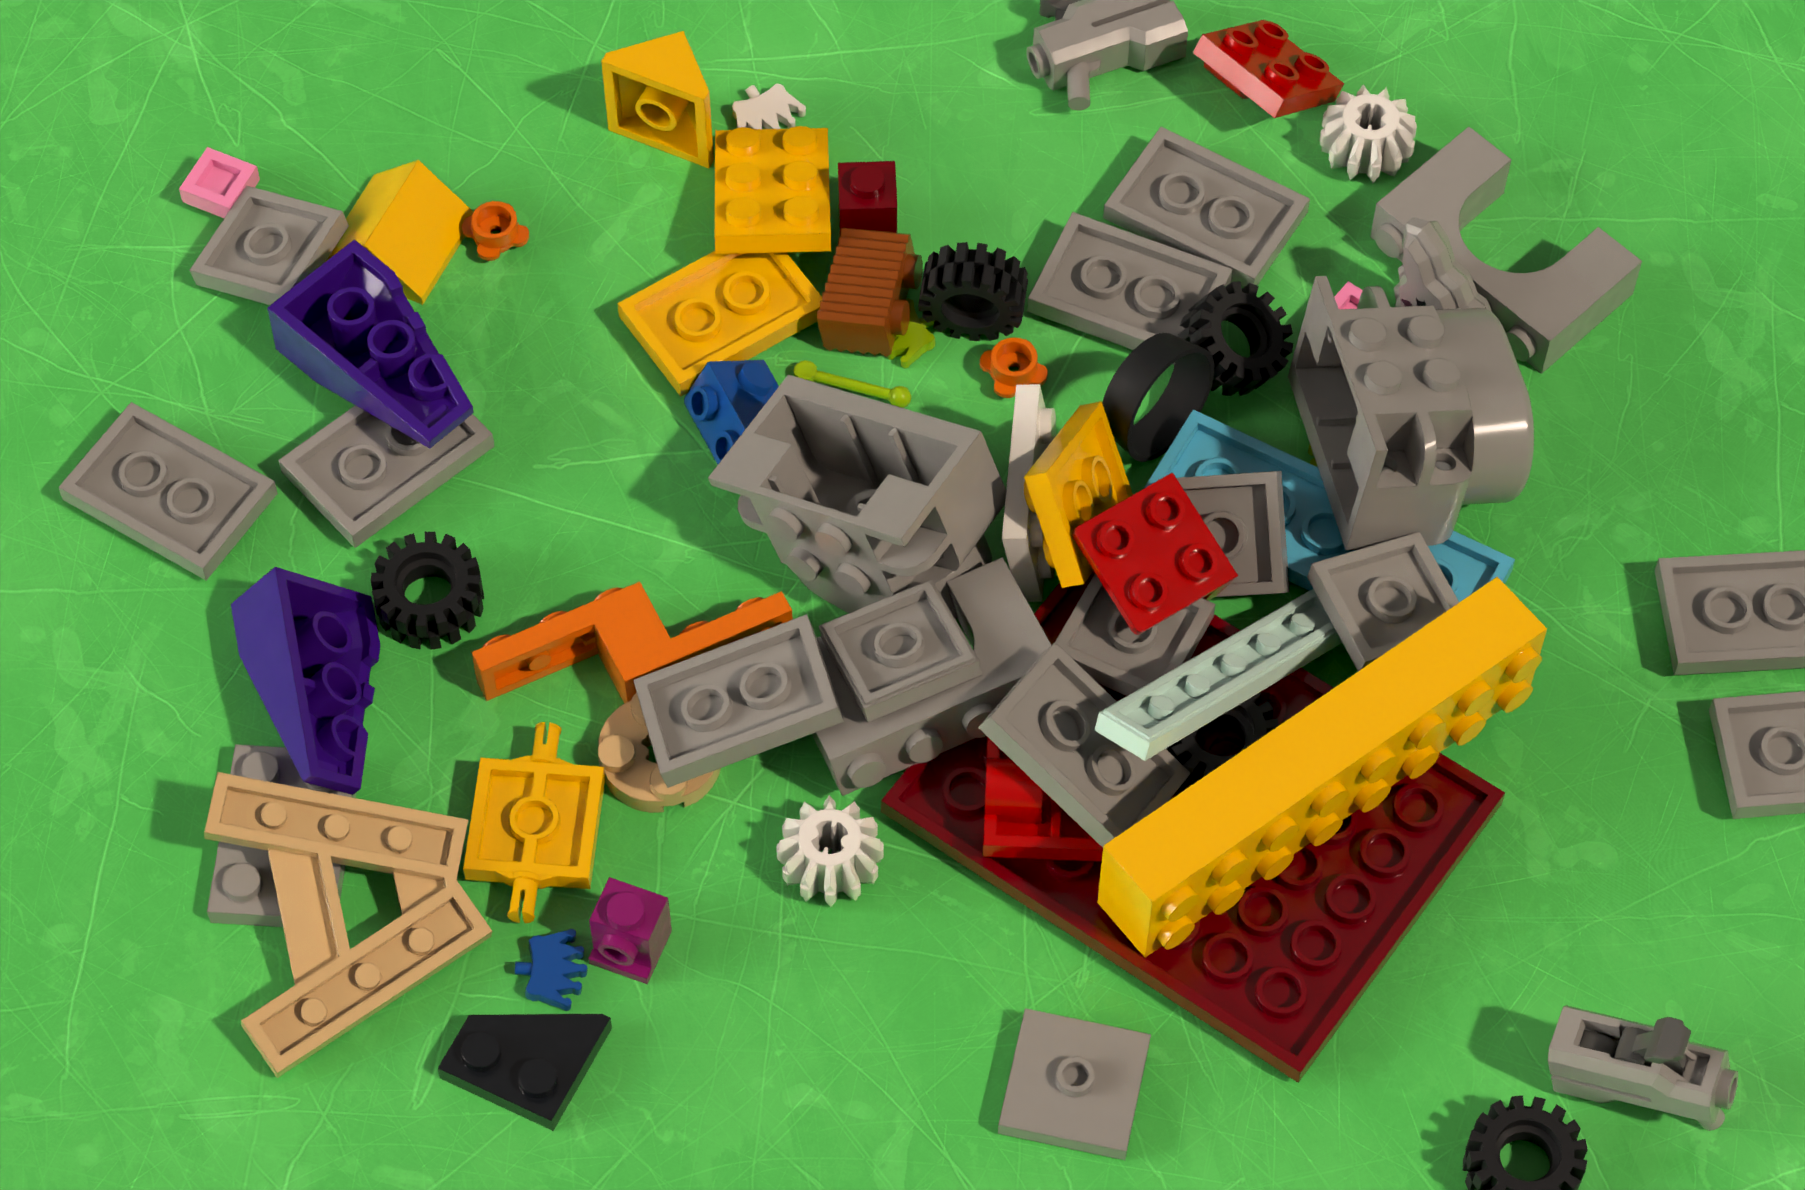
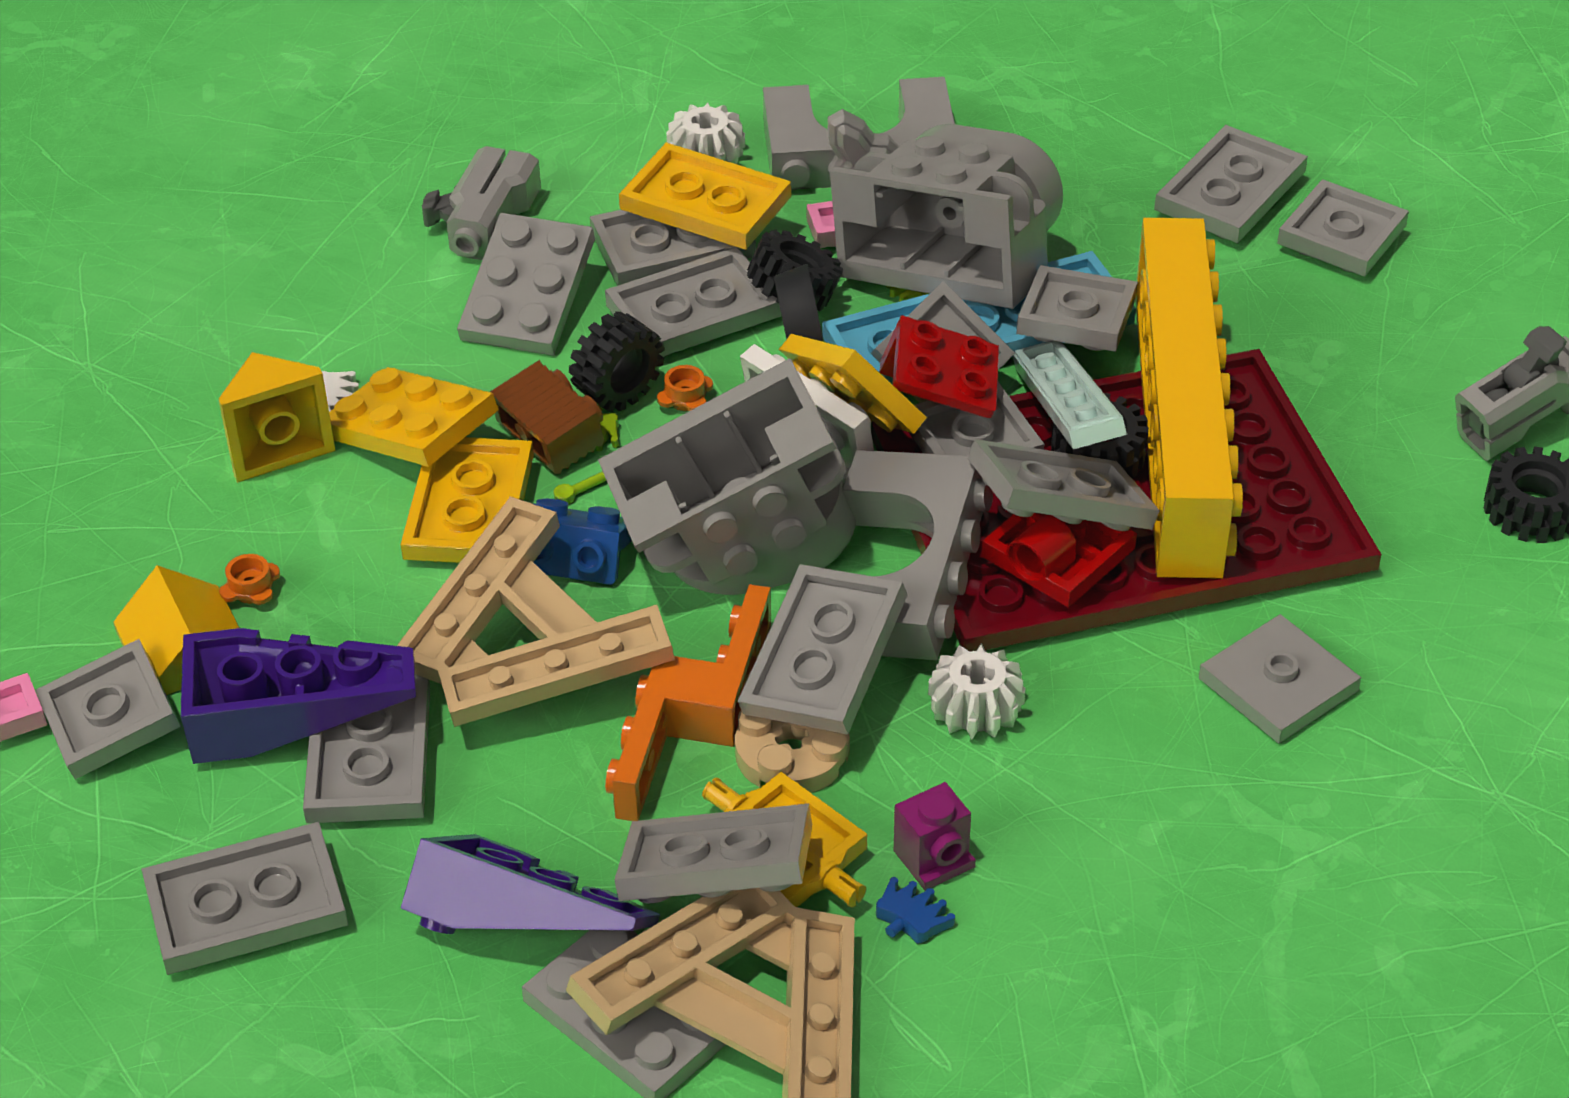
camera: 50 degrees left, 15 degrees down
black tyre [371,531,484,650] -> none
black wing [438,1014,612,1131] -> none
light grey plate [819,579,983,722] -> none
dark red brick [838,161,897,236] -> none
red plate [1193,20,1344,118] -> none
none -> tan plate [397,496,675,727]
none -> light grey plate [457,213,595,356]
none -> light grey plate [614,803,813,903]
none -> yellow plate [619,142,791,250]

